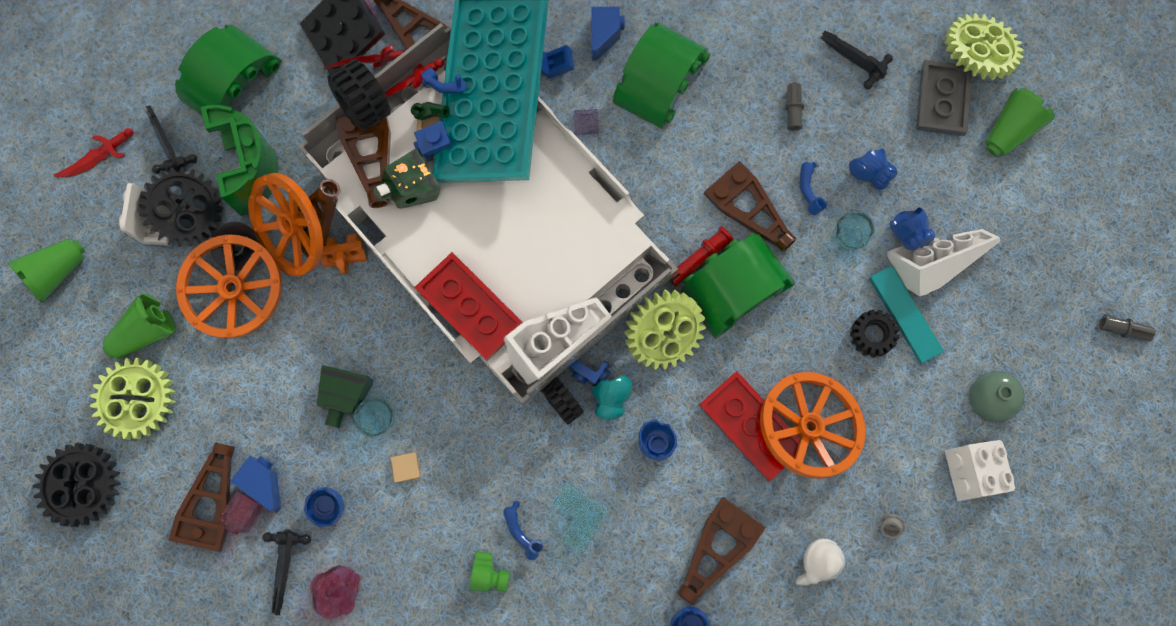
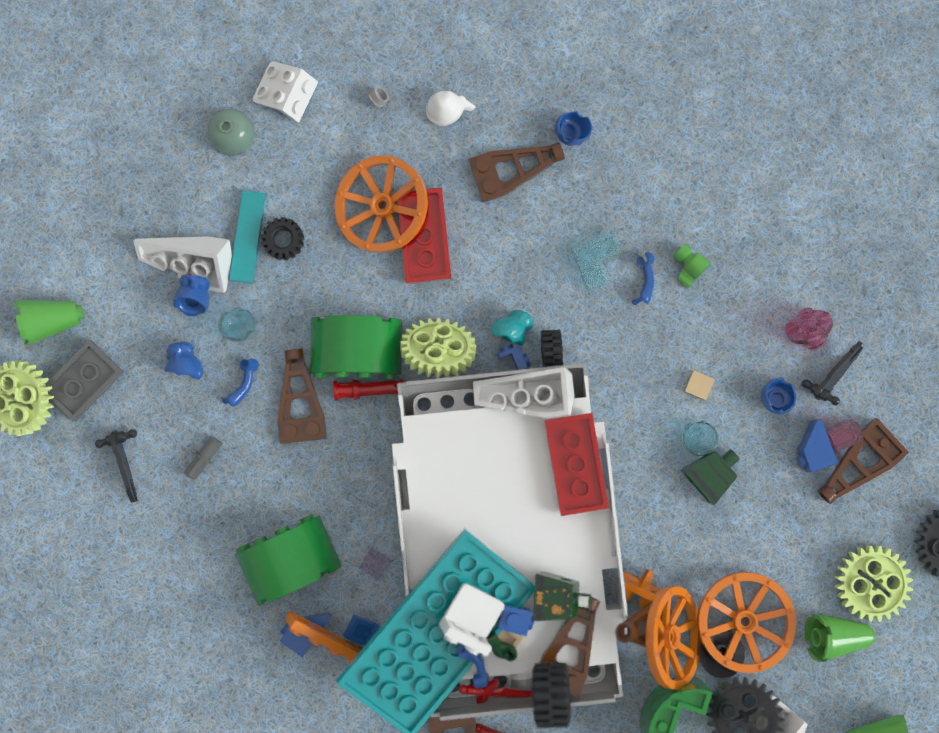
camera: 150 degrees left, 10 degrees up
blue hair [638,419,677,460] -> none
dark grey axle [1100,314,1156,342] -> none
none -> orange plate [285,610,362,663]
none -> white bracket [439,583,504,656]

